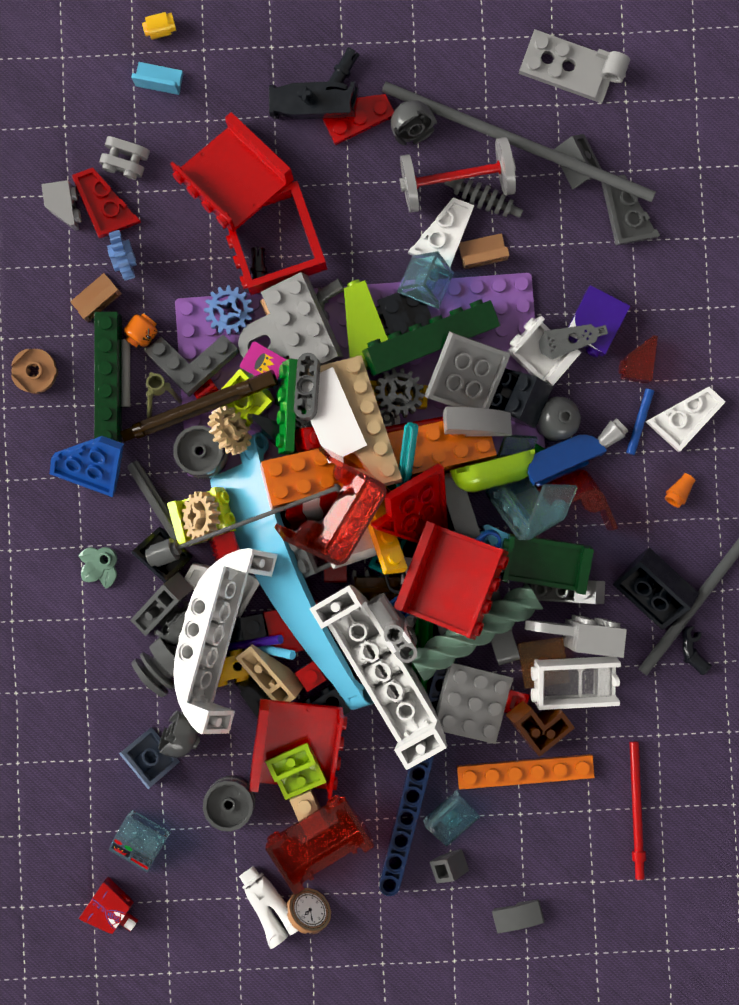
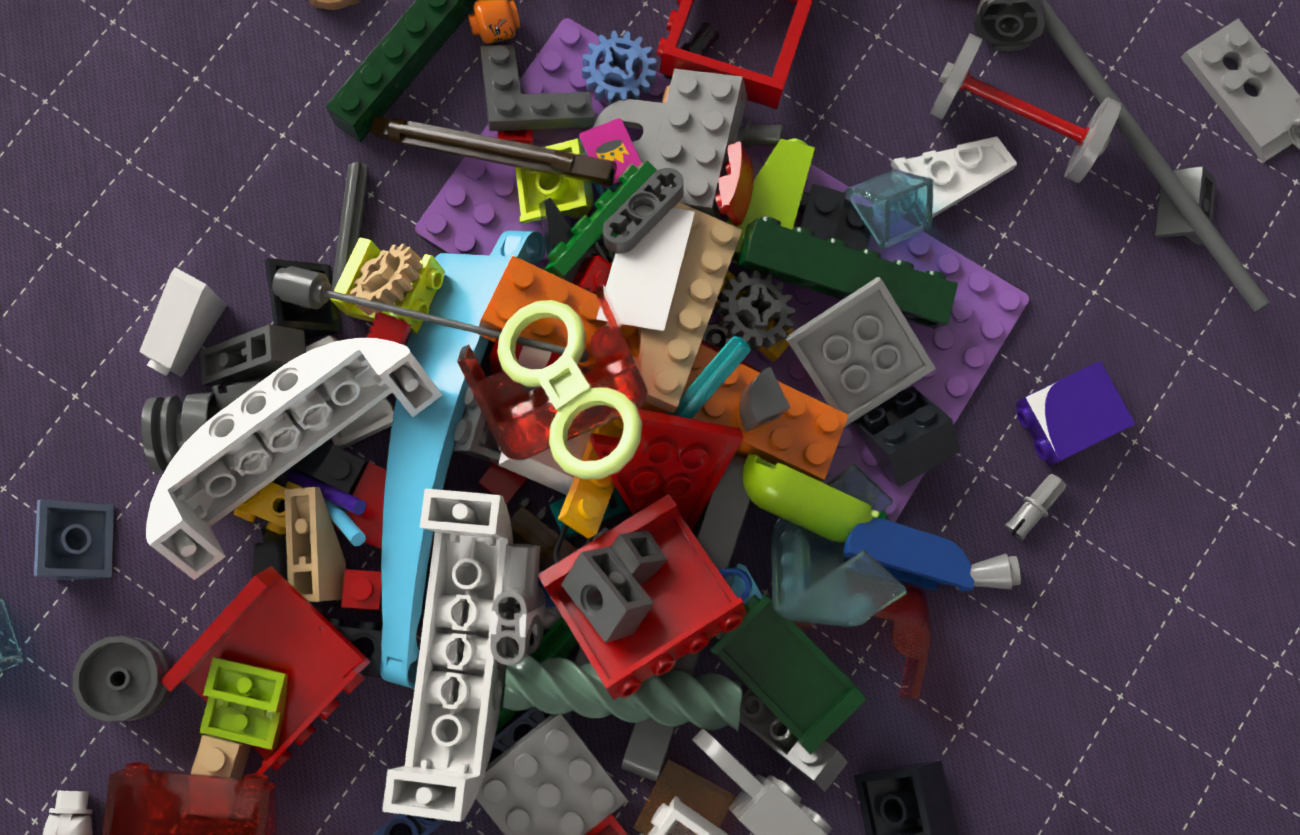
camera: 30 degrees right, 10 degrees down
blue plate [49,436,124,497] -> none
sand green plate [79,547,117,588] -> none
light grey bar [121,339,130,407] -> none
olive plant [146,372,182,418] -> none
dark grey cylinder [158,710,200,758] -> none
dark grey wheel [173,425,228,479] -> none
tan gear [207,405,252,455] -> none
light grey slope [443,407,512,437] -> none
dark grey piece [444,178,523,218] -> none
medium nougat panel [459,233,509,270] -> none
white panel [507,316,581,386] -> none
dark grey cylinder [536,396,581,442] -> none
dark grey piece [539,324,608,359] -> none
dark grey wing [601,175,660,246] -> none
clear red slope [618,335,658,383] -> none
blue bar [626,389,654,455] -> none
white wing [645,387,725,452] -> none
orange cone [665,473,695,508] -> none
none -> white slope [139,268,227,377]
none -> yellowish green bar [497,300,642,480]
none -> dark grey brick [561,547,654,643]
none -> dark grey brick [610,530,668,585]
none -> slope [716,142,753,227]
none -> dark grey brick [739,367,790,432]
none -> light grey axle [1004,474,1066,541]

